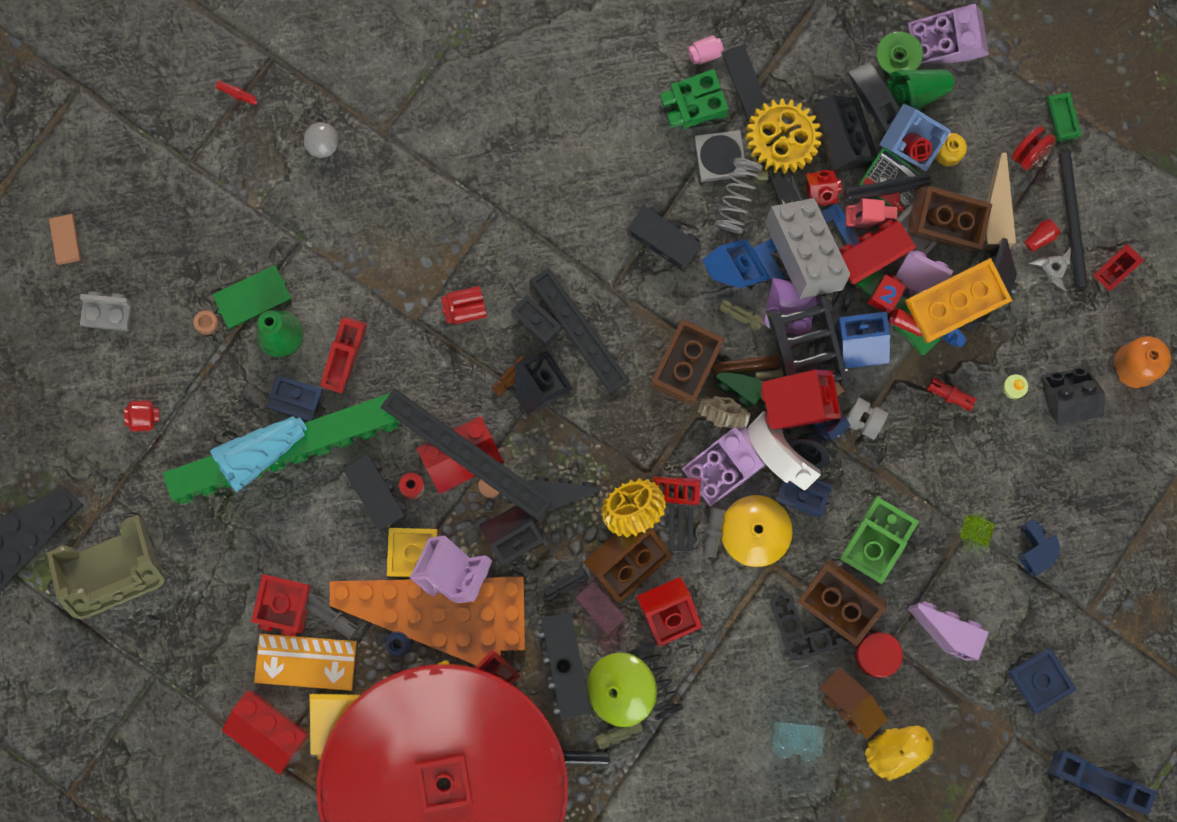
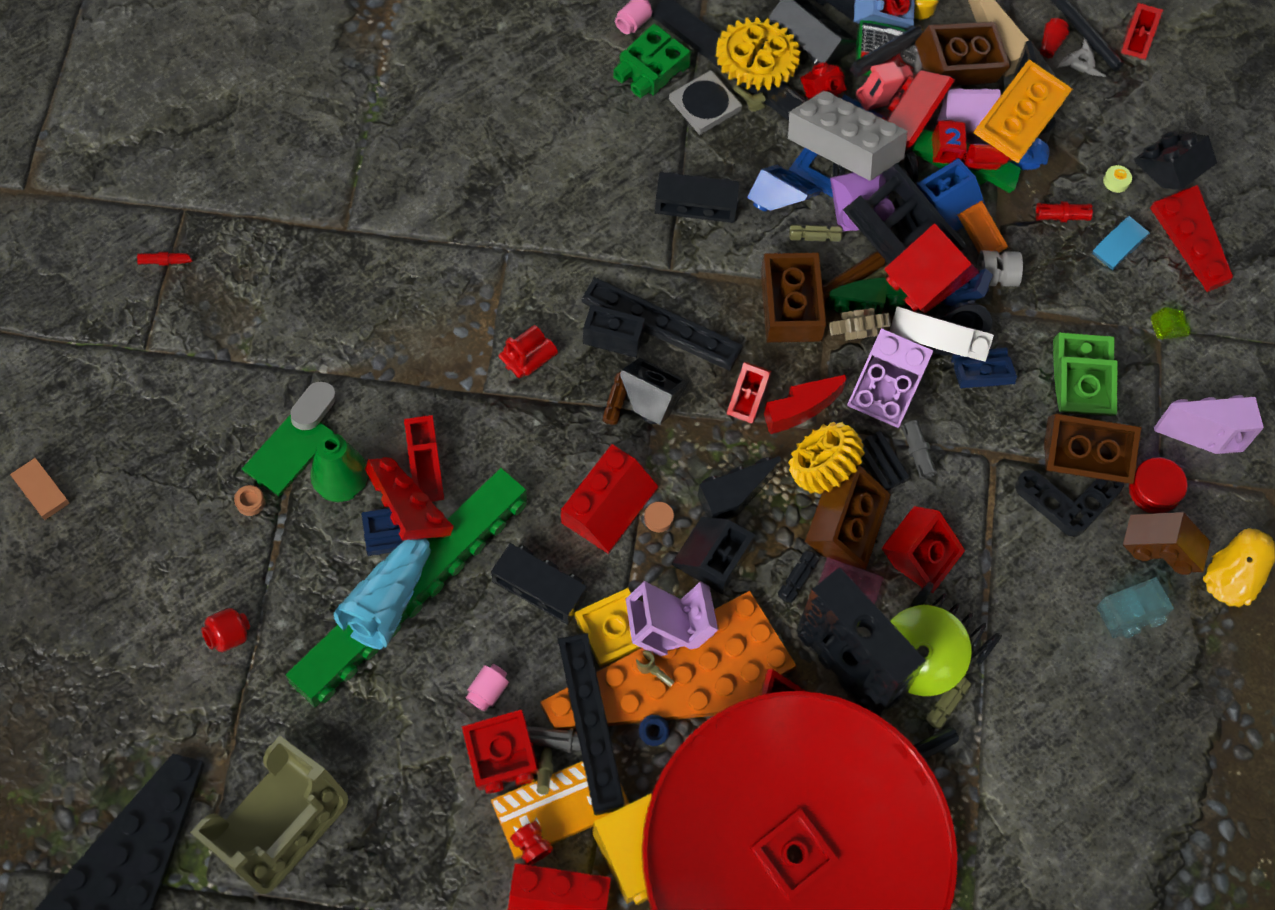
camera: 30 degrees left, 15 degrees down
light grey bracket [80,291,133,331] -> none
light grey hair [304,122,339,158] -> none
black tile [380,388,552,521] -> none
red brick [399,473,425,499] -> none
red slope [653,477,701,505] -> none
light grey piece [714,158,763,234] -> none
yellow dish [721,495,793,567] -> none
dark blue brick [1018,519,1060,577] -> none
orange cylinder [1113,336,1171,388] -> none
none -> light grey tile [291,382,335,430]
none -> red wing [365,457,454,540]
none -> bright pink brick [466,664,509,712]
none -> red wheel [510,821,554,865]
none -> olive piece [537,747,553,795]
none -> black tile [558,633,625,816]
none -> olive hand [636,650,675,687]
none -> red slope [726,362,771,424]
none -> red slope [764,375,846,434]
none -> orange tile [957,201,1008,253]
none -> dark azure slope [1092,216,1150,270]
none -> red wing [1150,185,1233,292]

